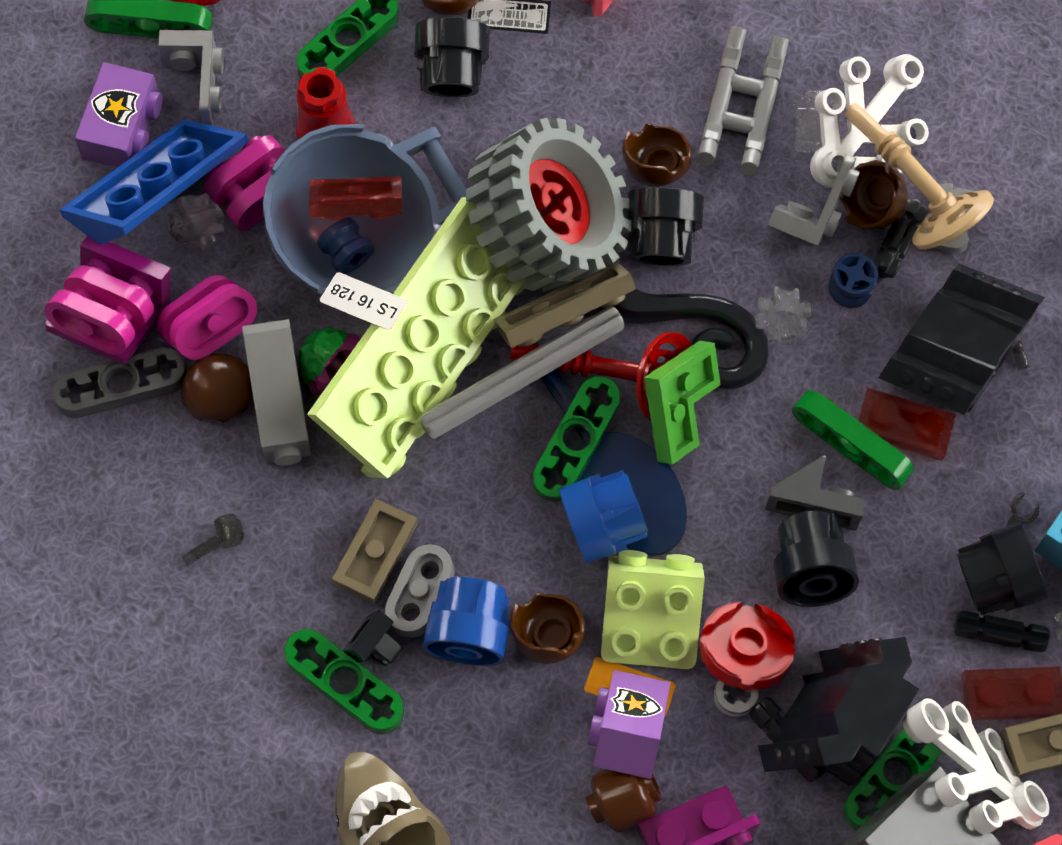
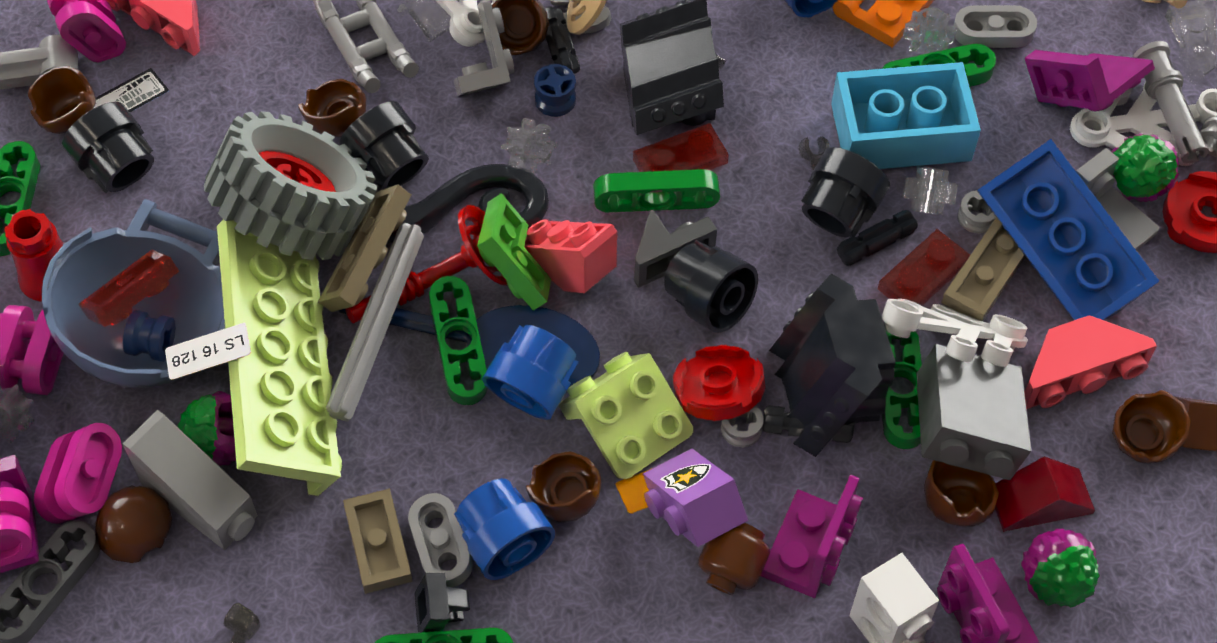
camera: 40 degrees left, 10 degrees down
none -> coral slope [524,219,617,293]

